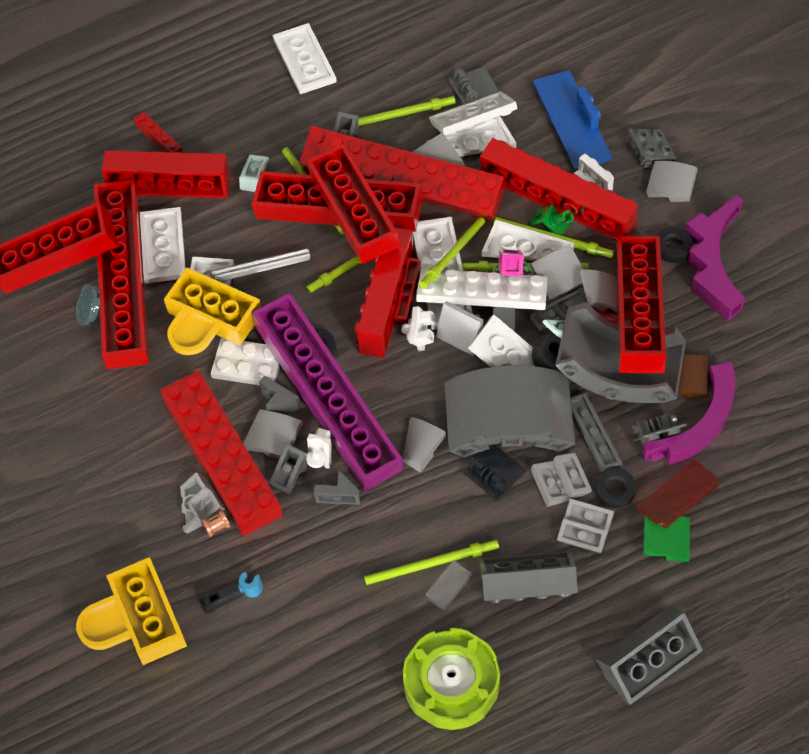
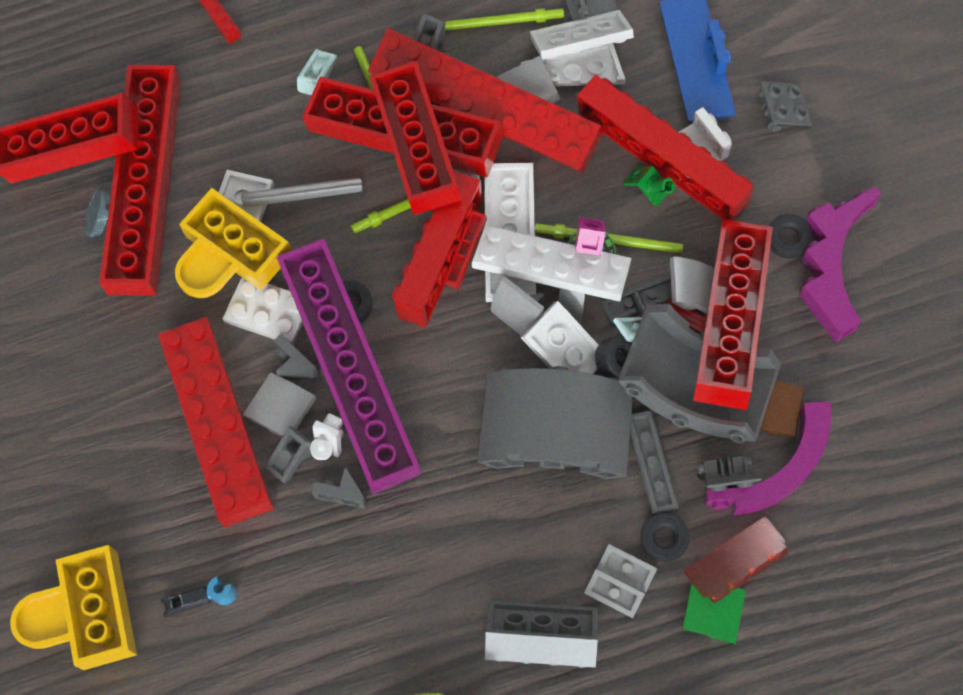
camera: 10 degrees right, 10 degrees up
red brick [102,150,231,198] -> none
white plate [140,207,186,284] -> none
light grey slope [180,472,225,533] -> none
nougat bush [201,510,230,537] -> none
lime bar [364,539,499,585] -> none
white hips [401,306,437,351] -> none
light grey slope [402,417,446,473] -> none
lime bar [419,217,485,289] -> none
clear tile [425,560,472,610] -> none
black hinge [463,444,527,501] -> none
white wing [482,220,574,261] -> none
lime bar [494,217,614,258] -> none
light grey slope [530,245,583,301] -> none
light grey slope [530,453,592,507] -> none
light grey slope [646,161,698,202] -> none

